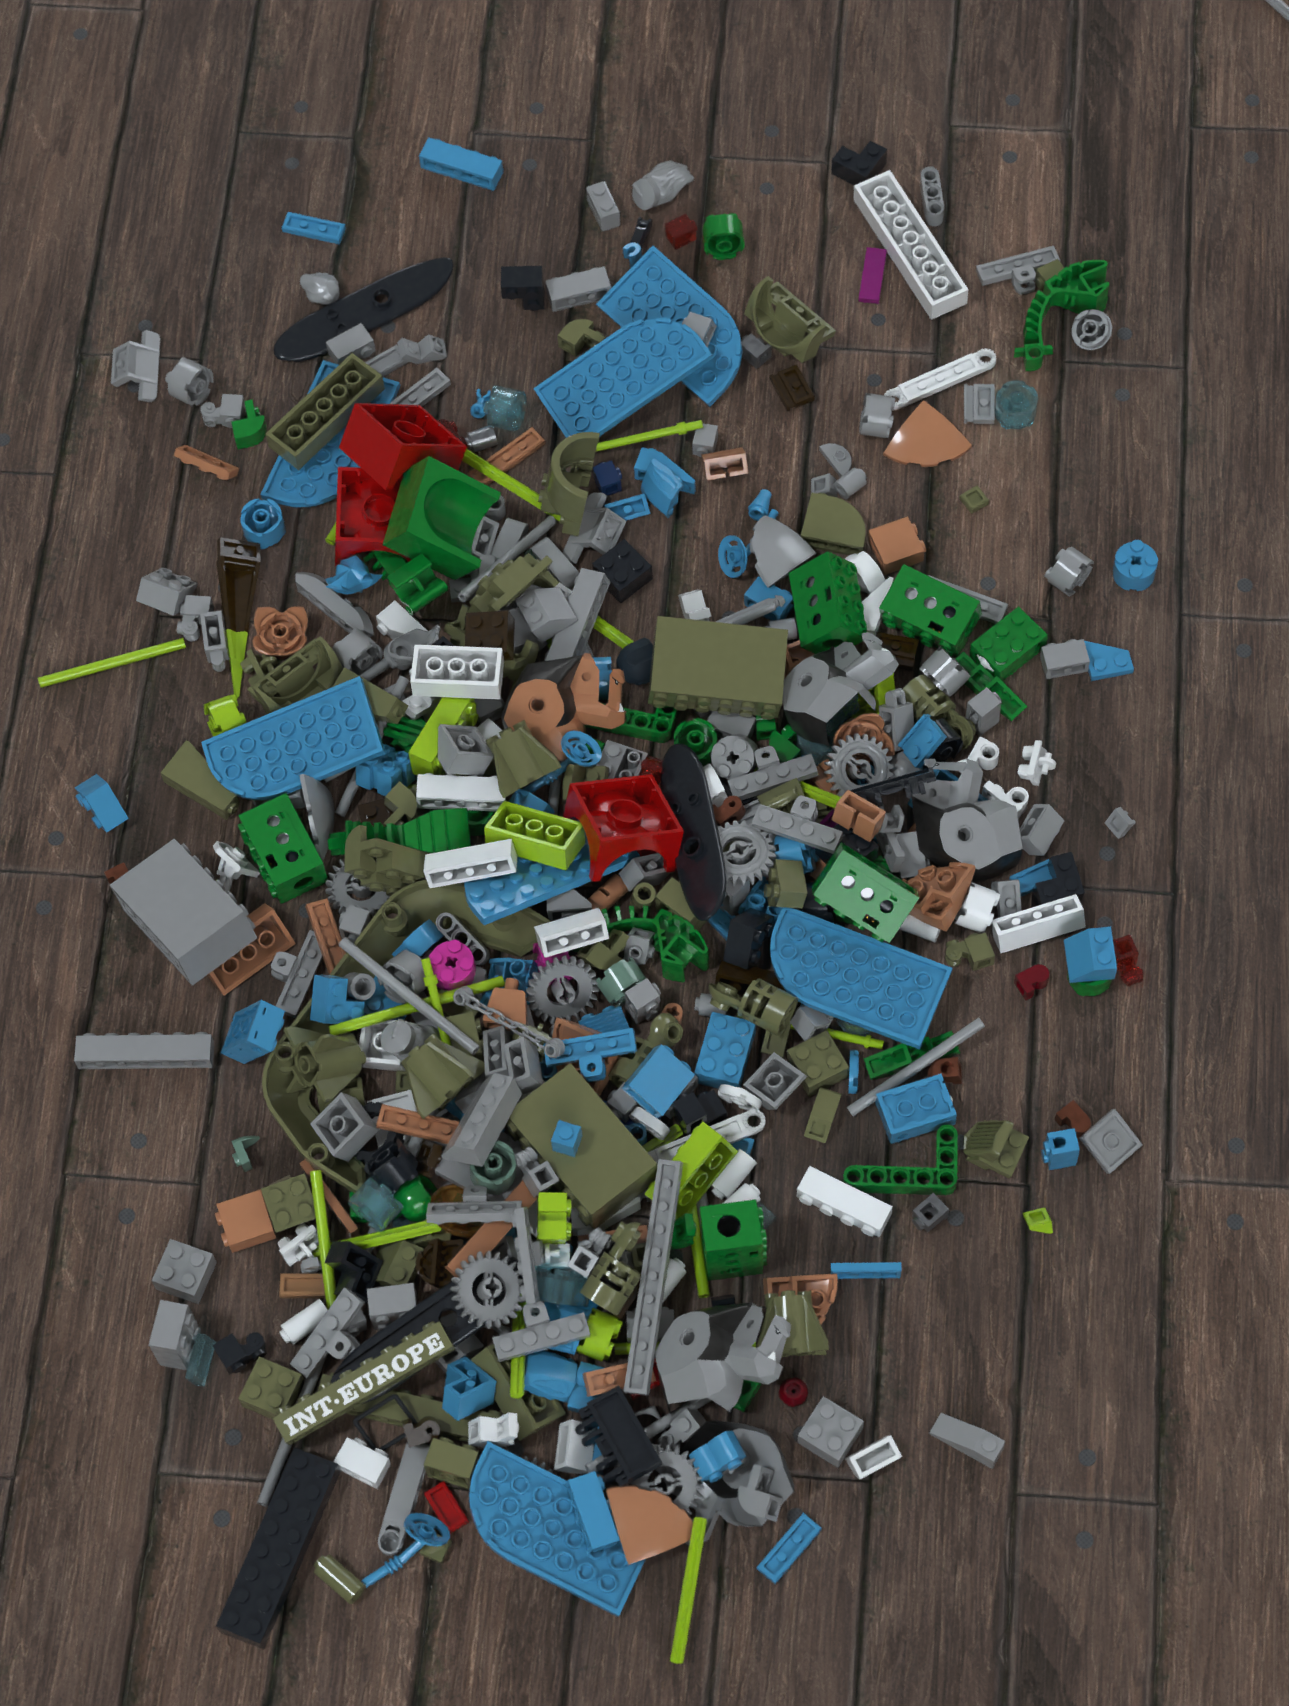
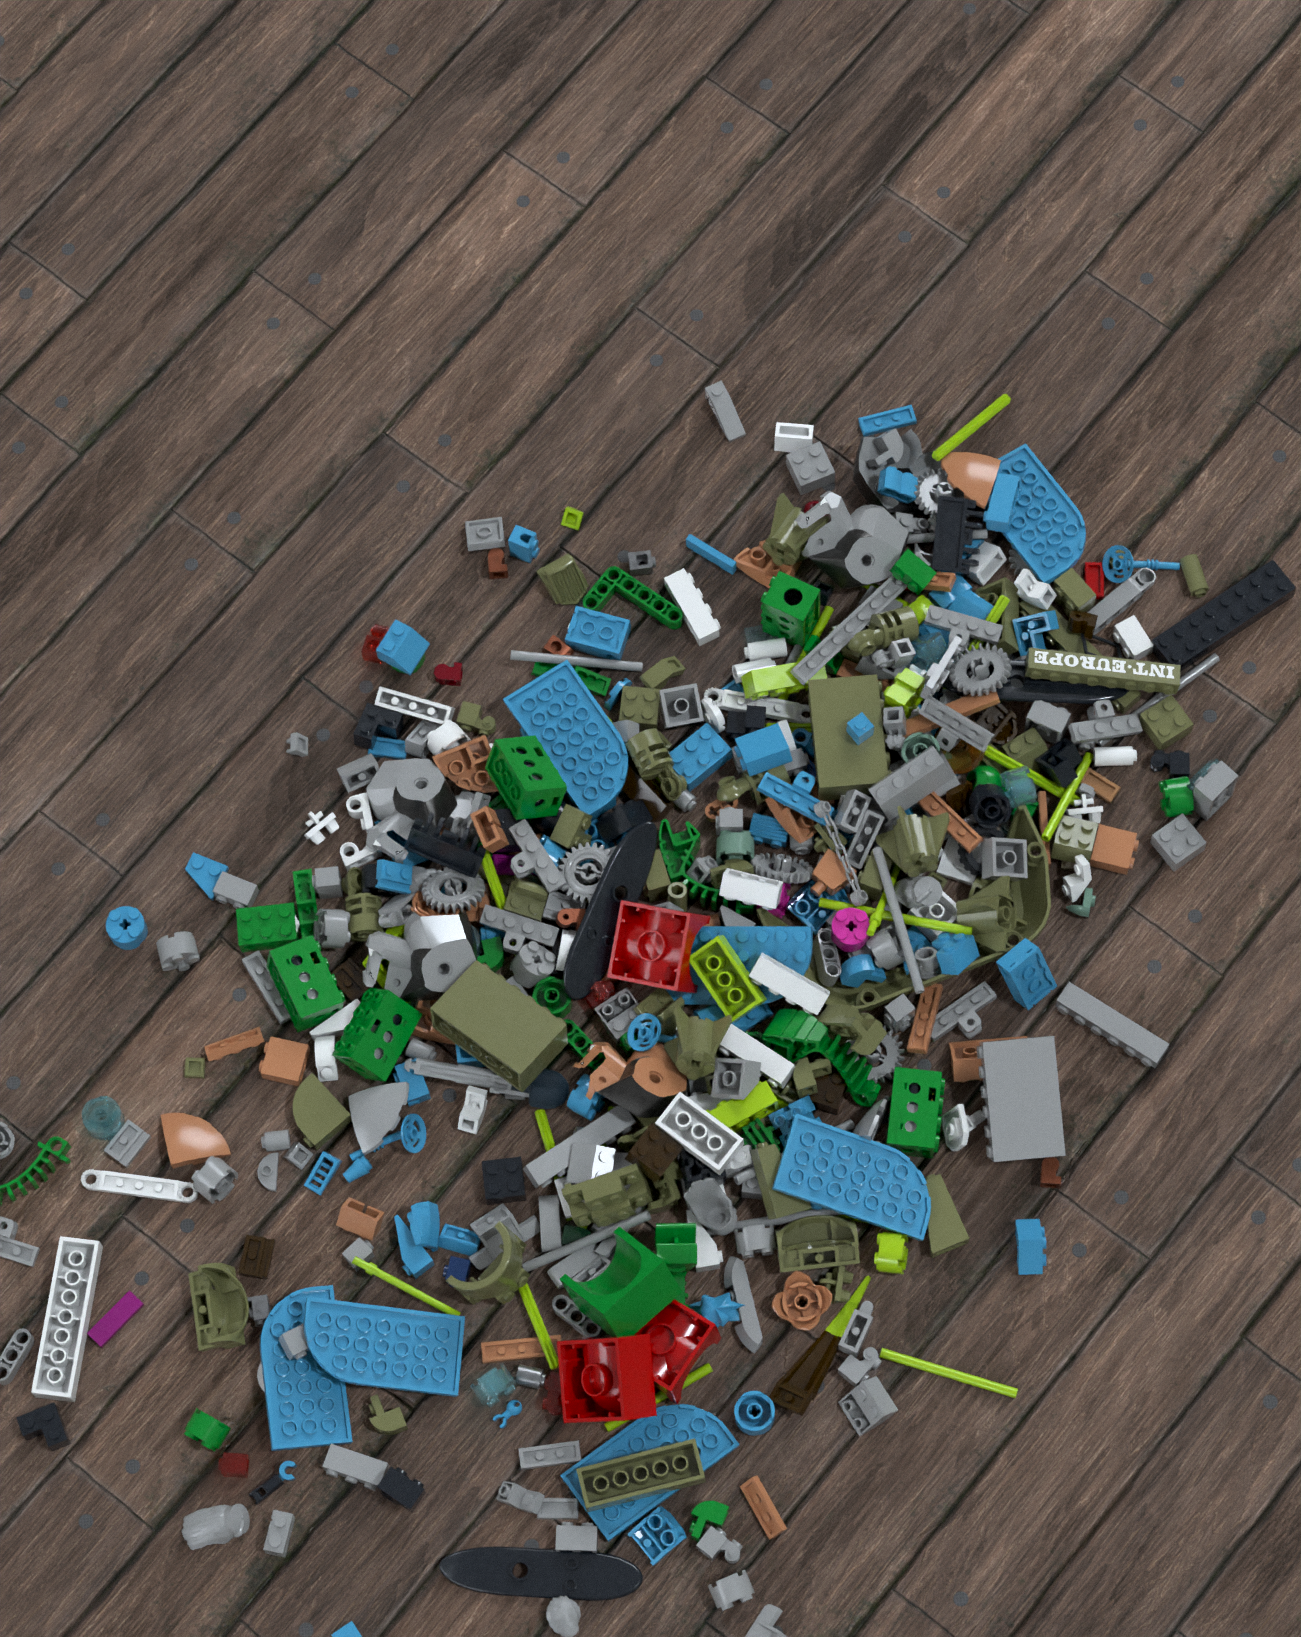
camera: 145 degrees left, 5 degrees up
none -> nougat plate [204,1027,264,1061]
none -> dark azure slope [304,1151,342,1195]
none -> dark azure slope [628,1506,687,1566]
none -> green brick [889,549,937,595]
none -> white slope [1062,854,1092,902]
none -> green brick [1159,776,1194,818]

